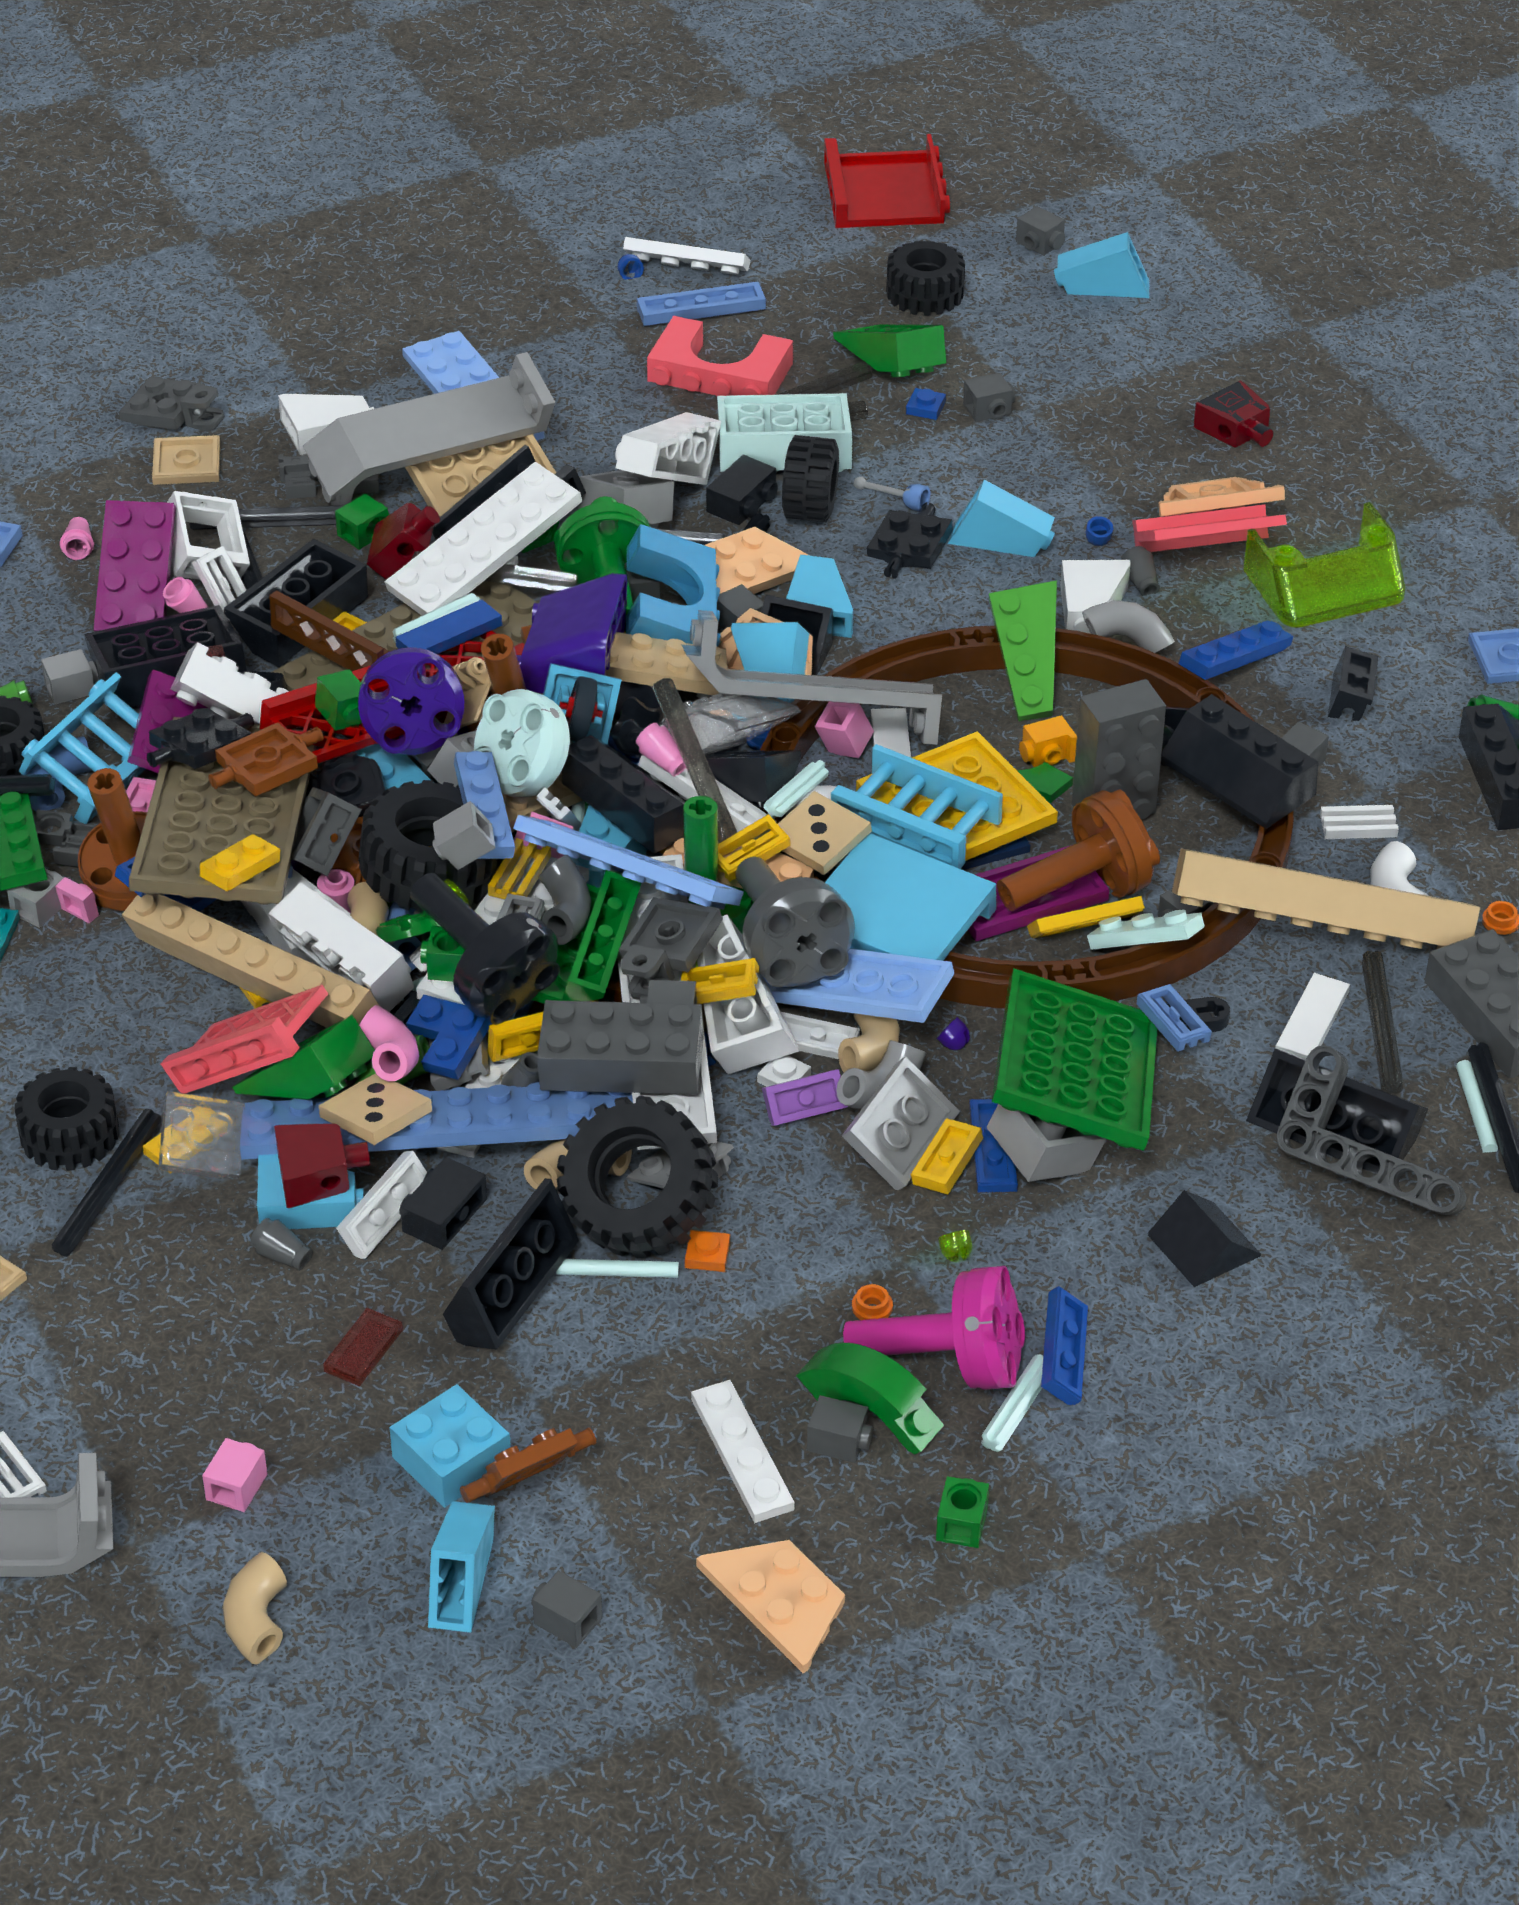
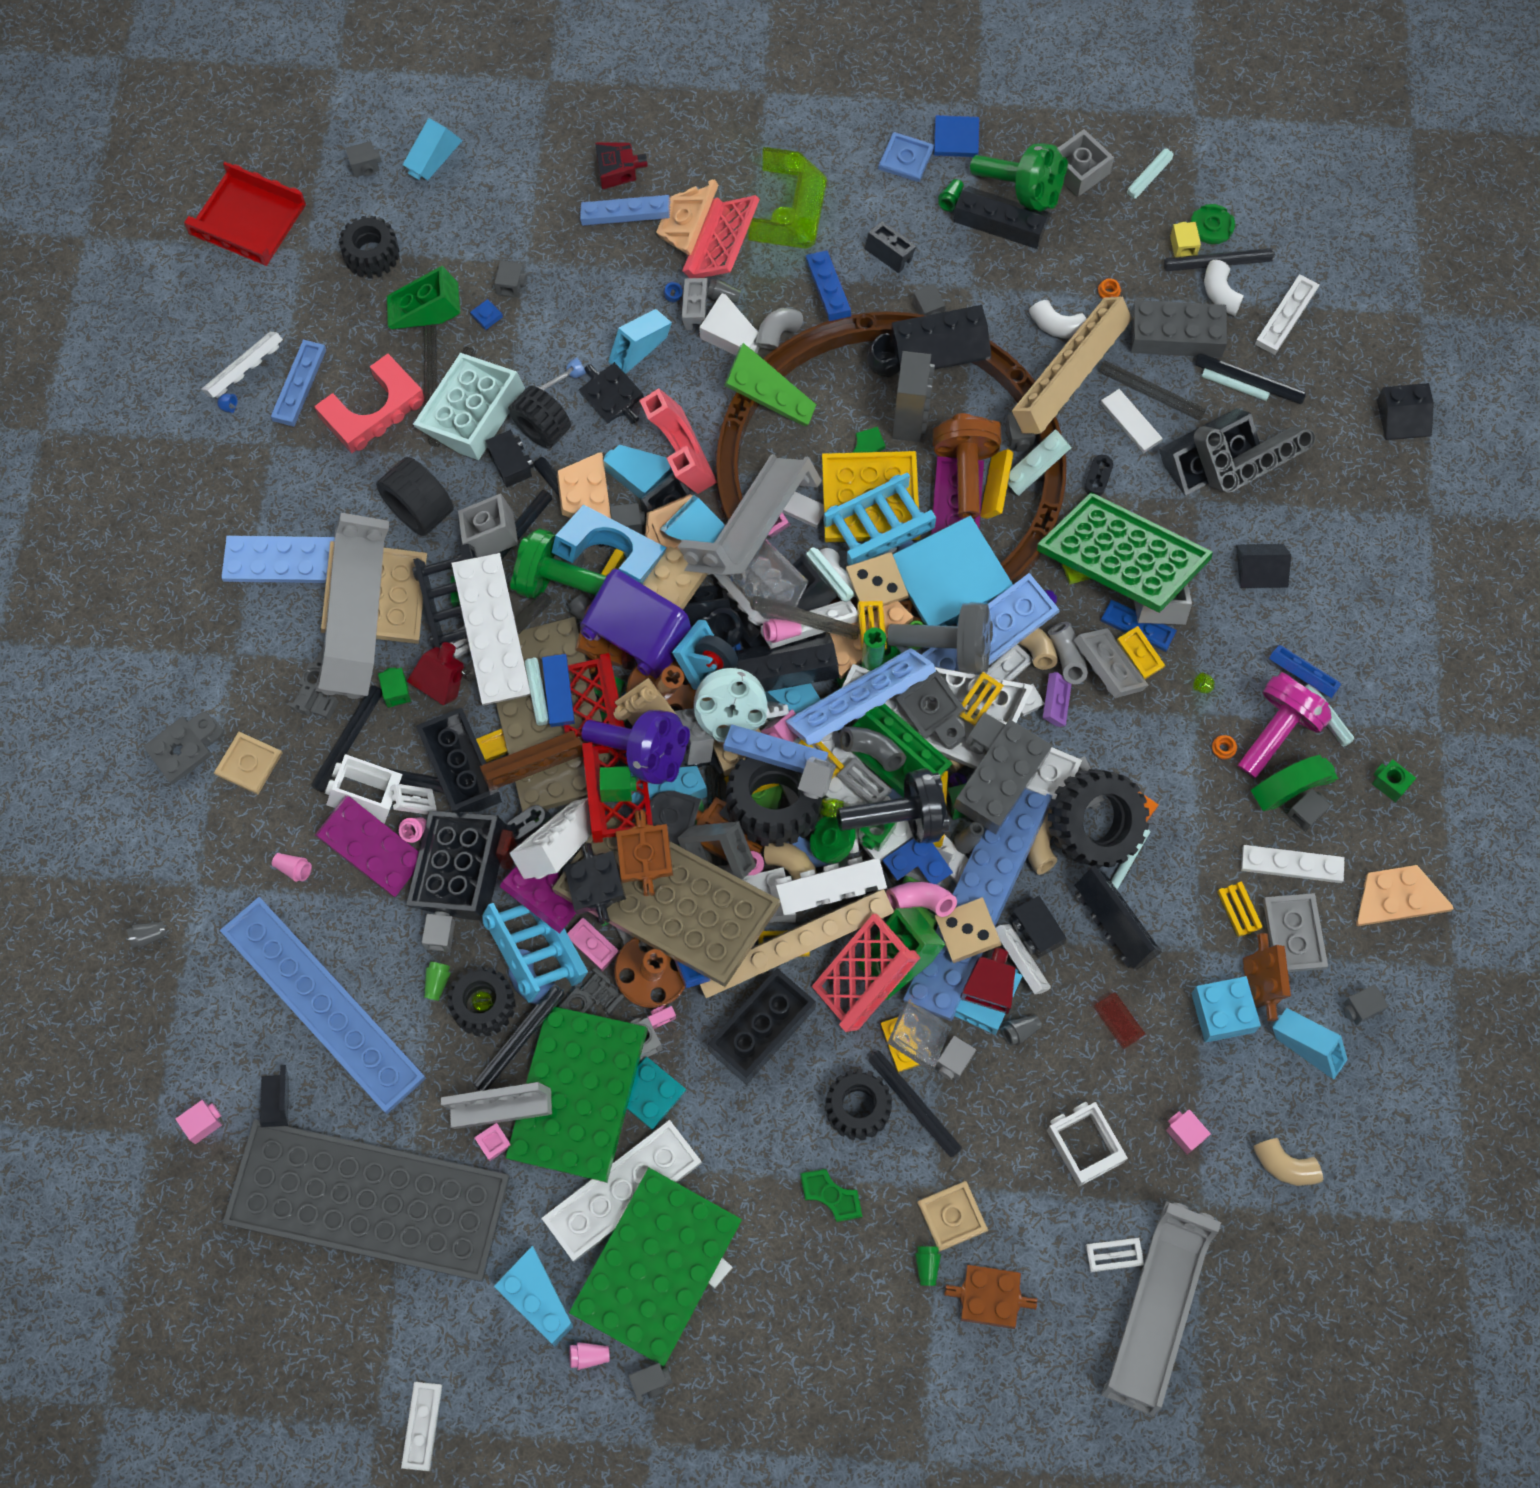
camera: 60 degrees left, 25 degrees up
yellow plate [200,834,280,892] -> none
white slope [278,394,374,455] -> none
white wedge [615,412,721,485] -> none
light orange brick [1019,715,1077,767] -> none
medium blue tile [1136,984,1212,1052] -> none
white tile [1320,805,1399,839] -> none
none -> black tyre [376,457,454,536]
none -> medium blue plate [580,195,670,225]
none -> coral arch [639,388,717,494]
none -> light grey hinge [682,278,708,330]
none -> black brick [707,968,816,1085]
none -> light grey brick [936,1036,976,1080]
none -> white window [1047,1102,1128,1187]
none -> yellow tile [1217,881,1263,937]
none -> light grey plate [1263,893,1328,972]

